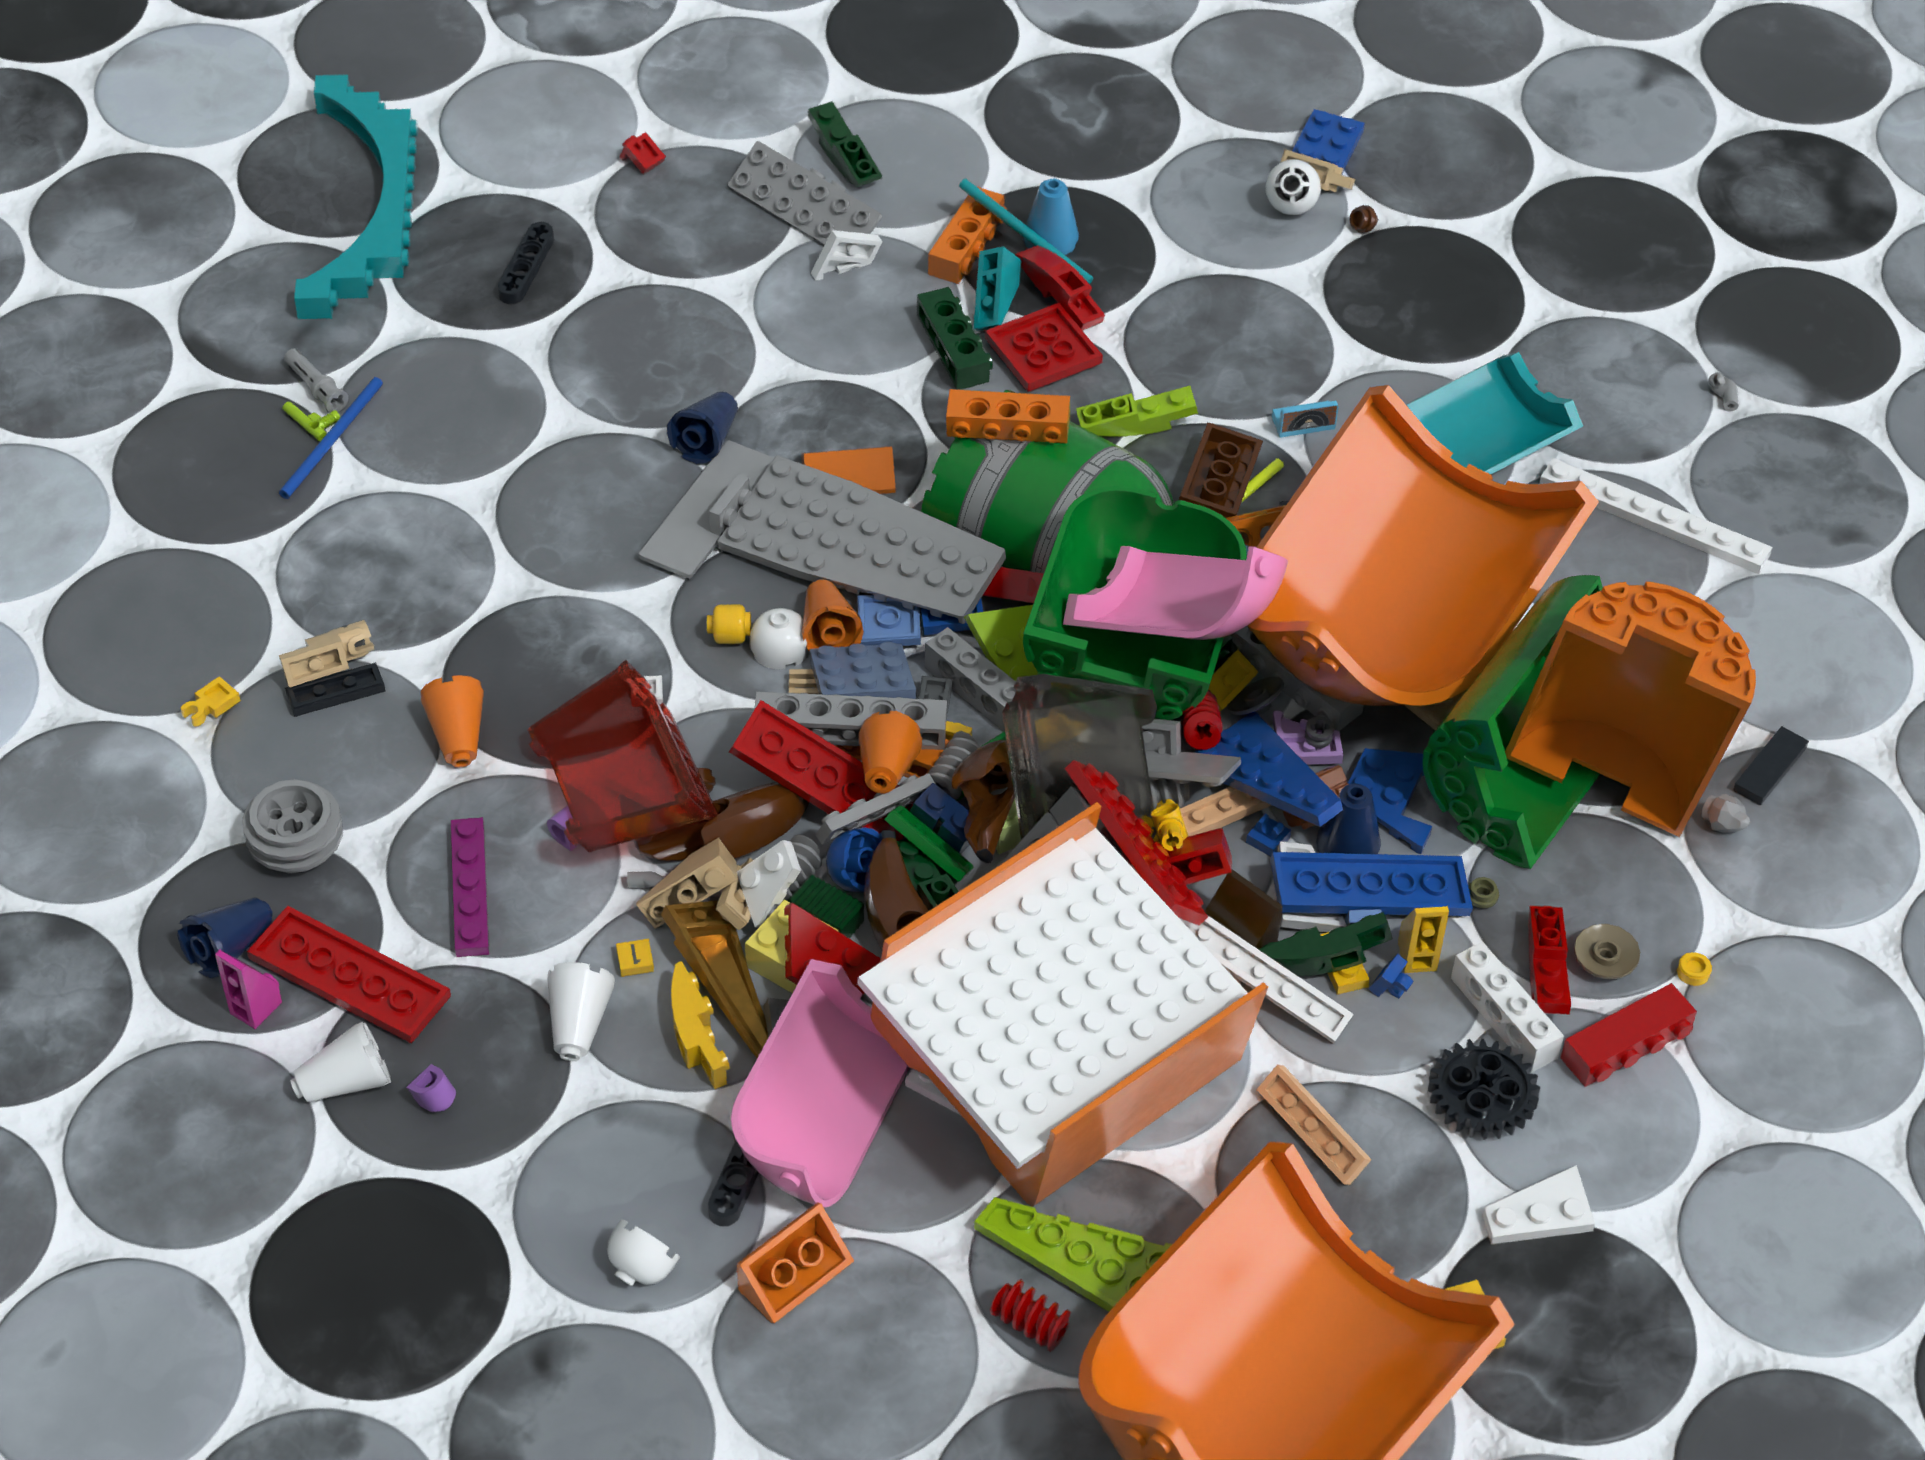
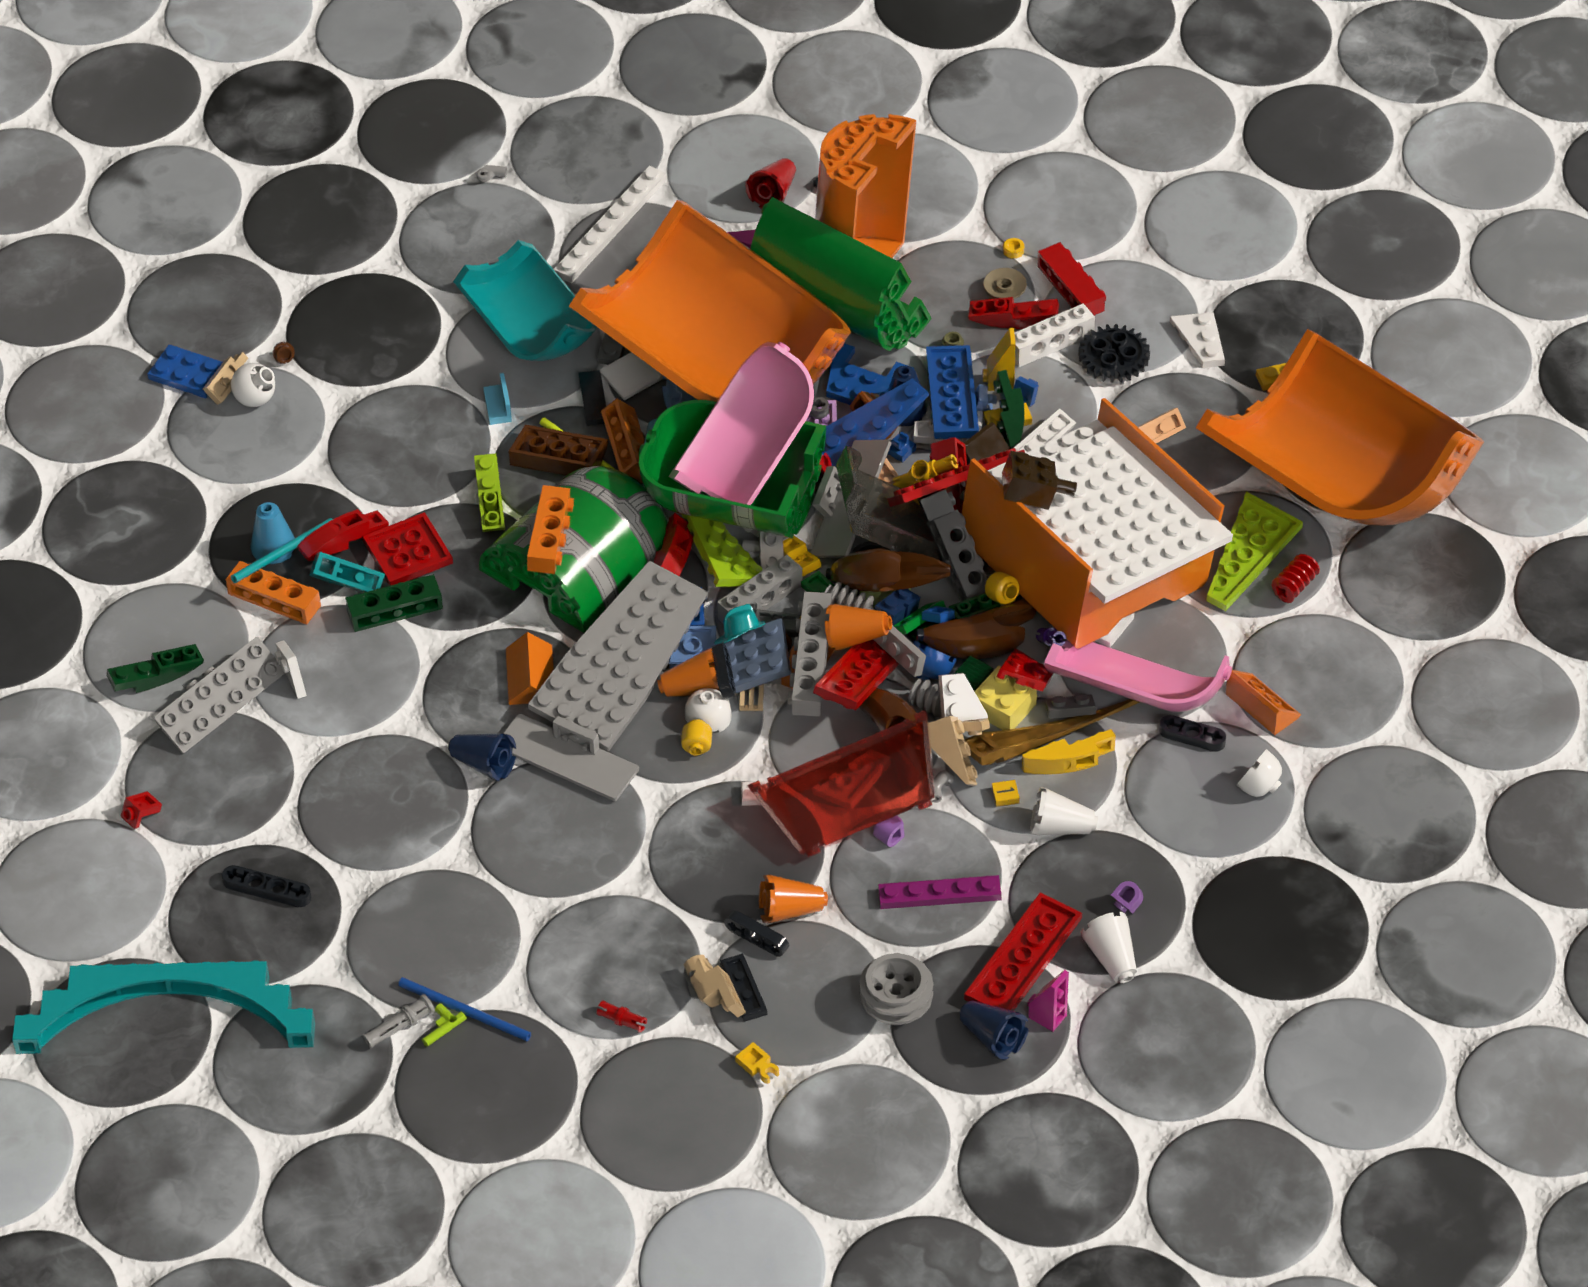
camera: 85 degrees left, 0 degrees up
none -> red pin [596,1000,647,1033]
none -> black beam [712,642,736,699]
none -> teal piece [714,604,766,645]
none -> black beam [724,910,789,957]
none -> red cone [745,158,796,209]
none -> blue tile [922,606,955,623]
none -> dark brown brick [1002,451,1077,510]

